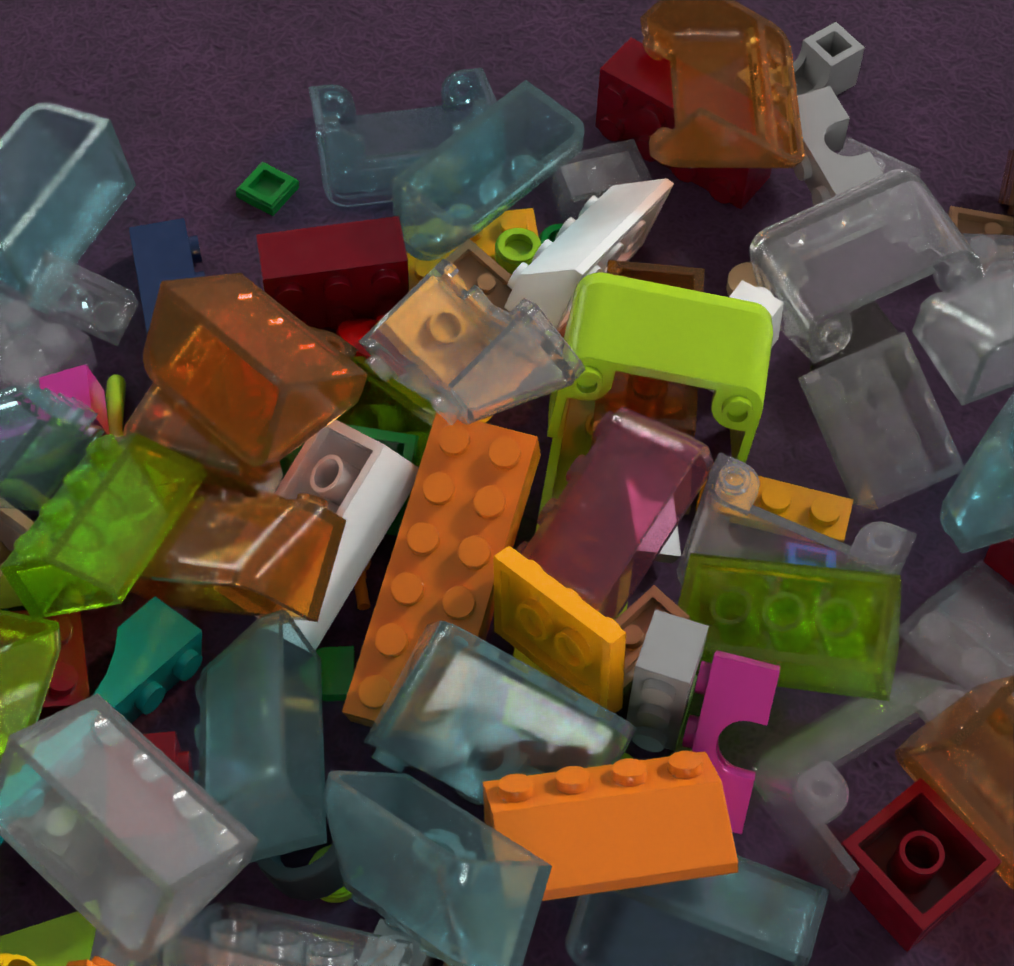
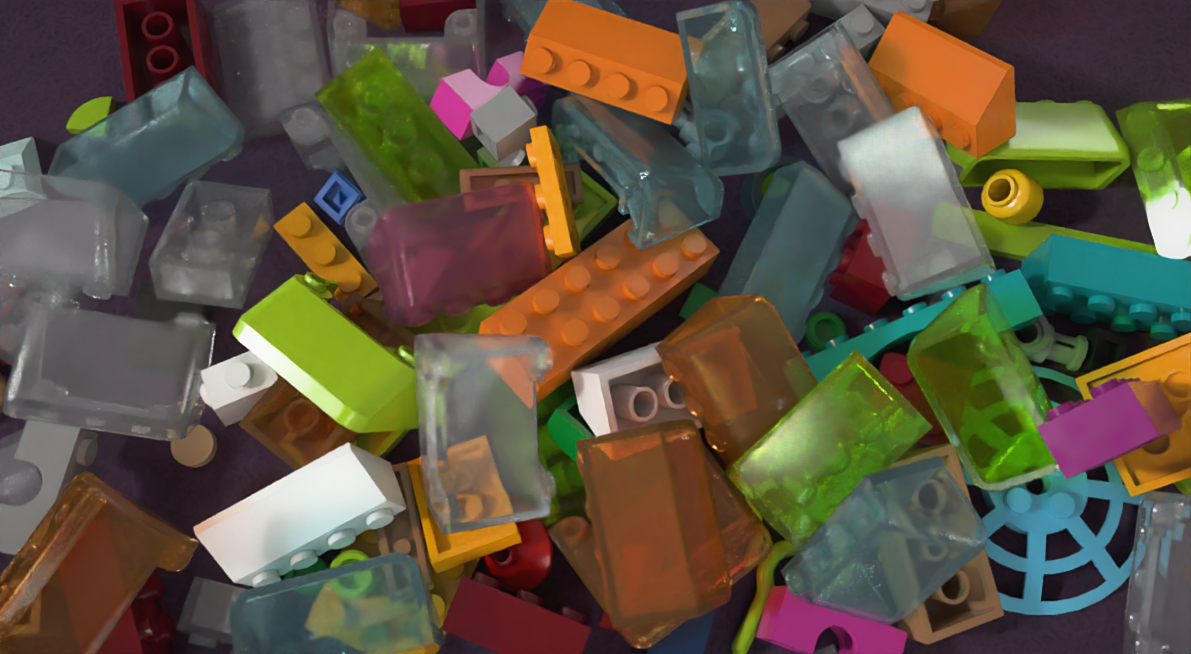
camera: 150 degrees left, 15 degrees up
none -> green tile [804,312,847,352]

